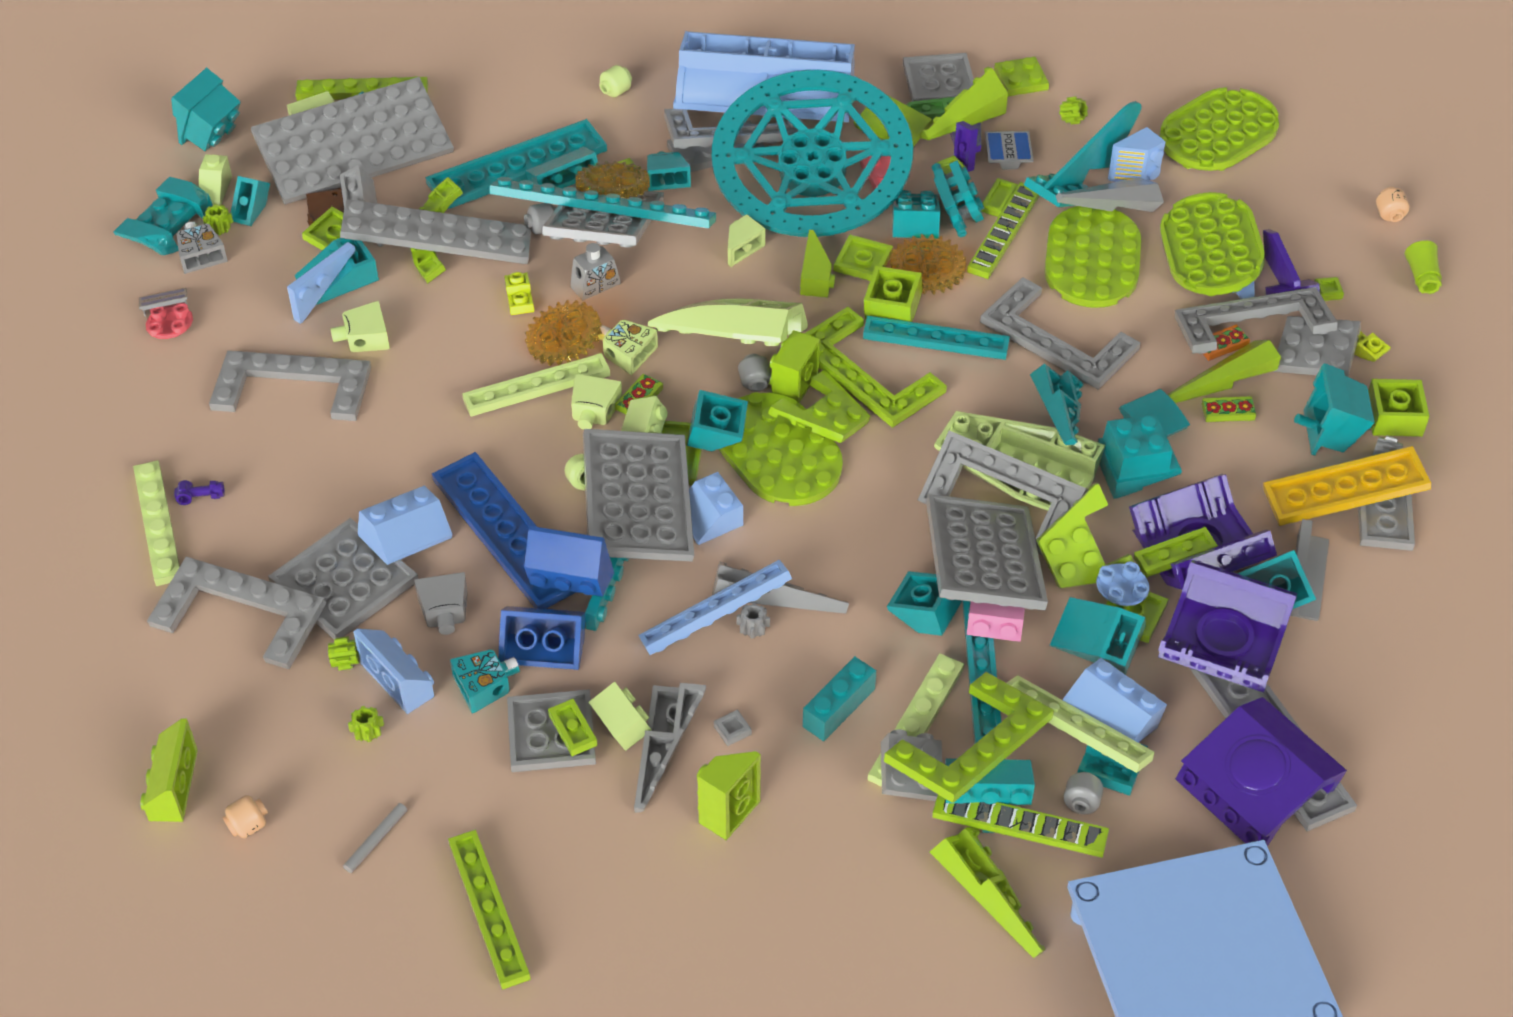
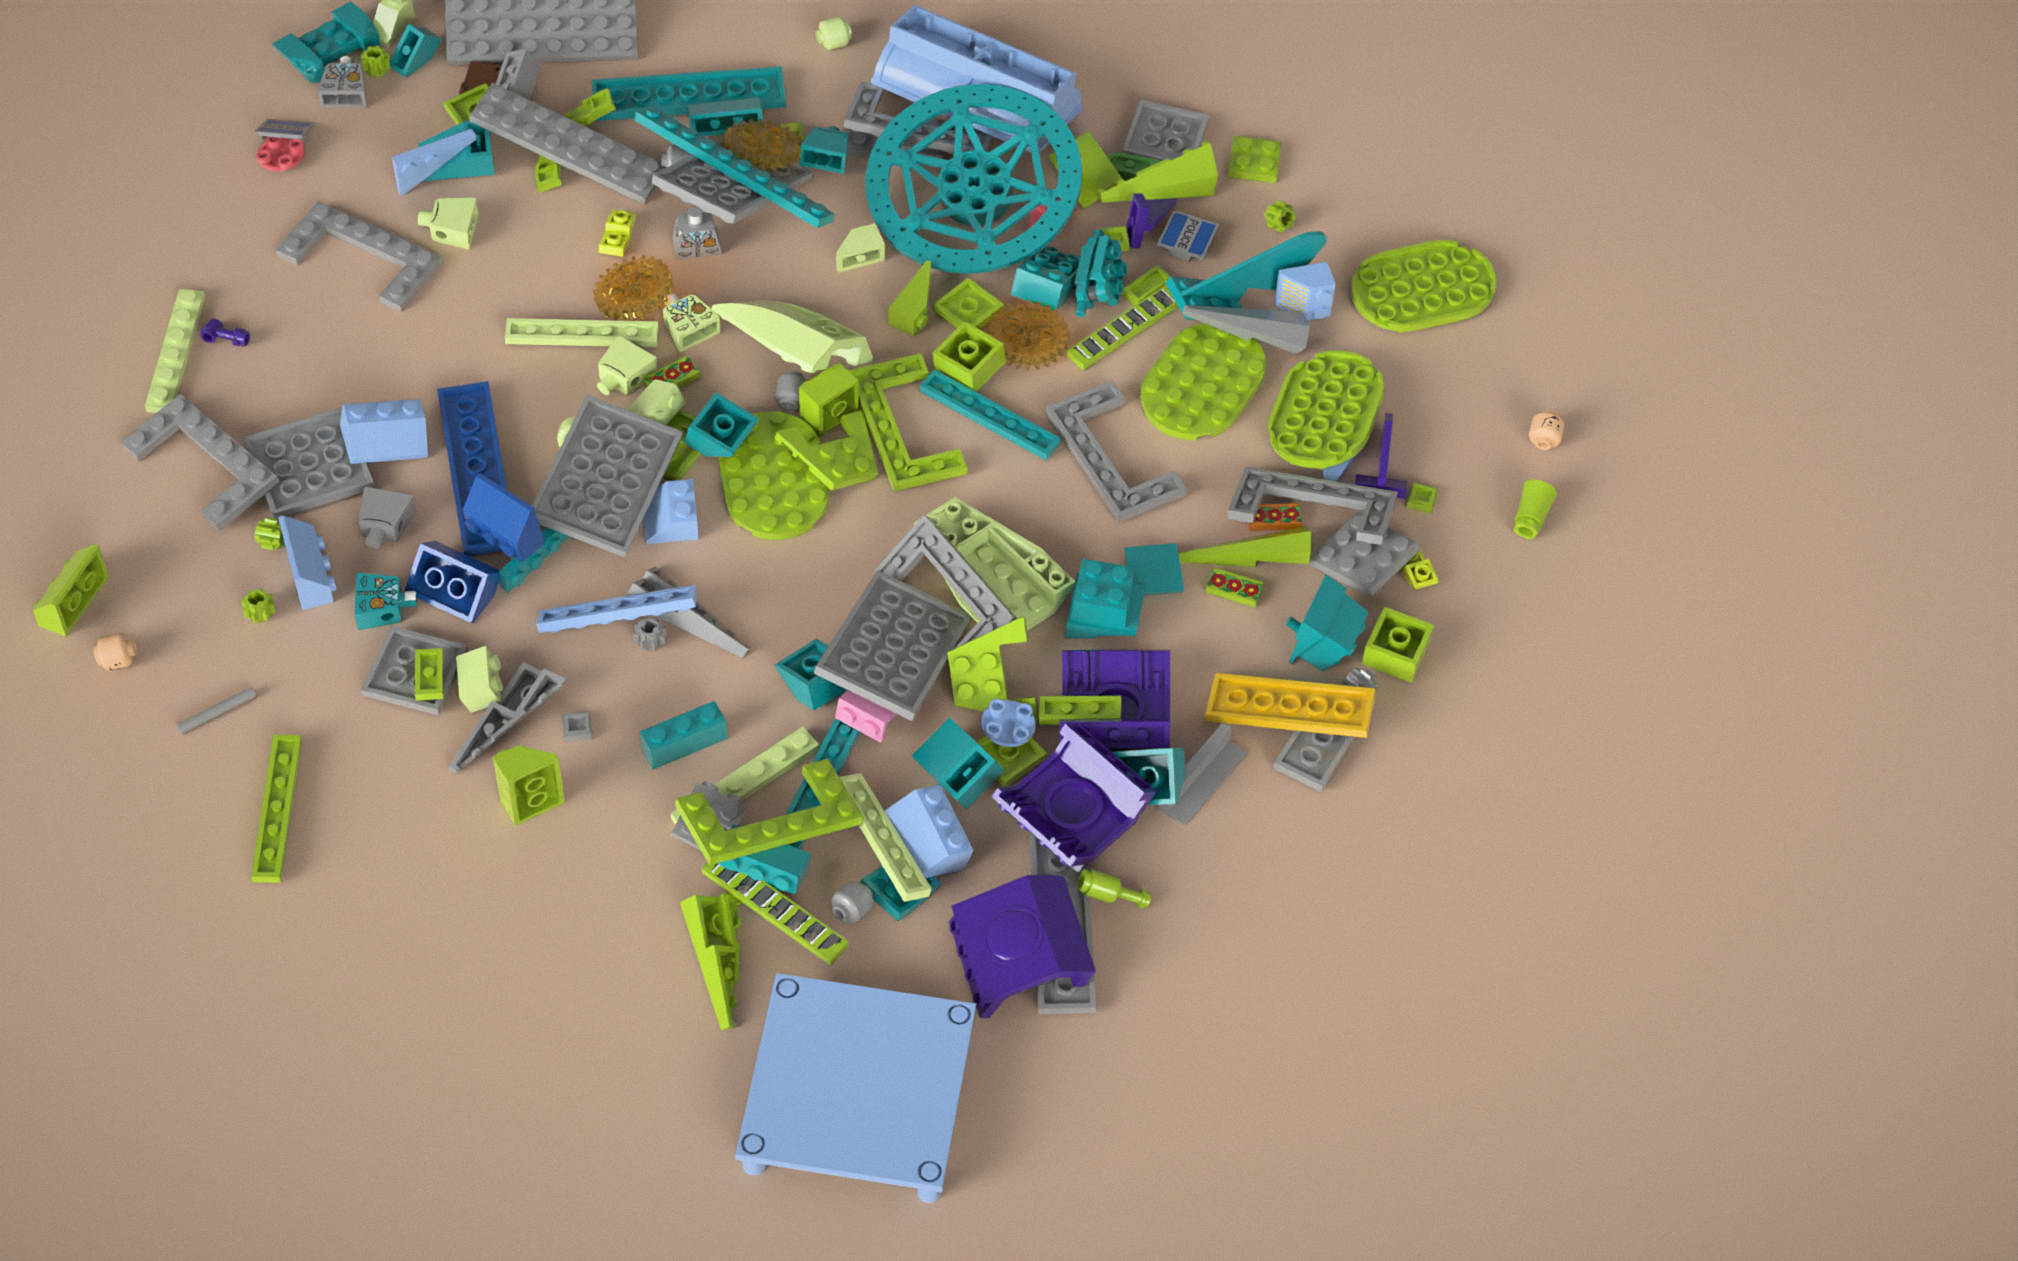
camera: 20 degrees right, 5 degrees up
teal wedge [1030,363,1083,445] -> none
none -> lime piece [1077,869,1151,909]

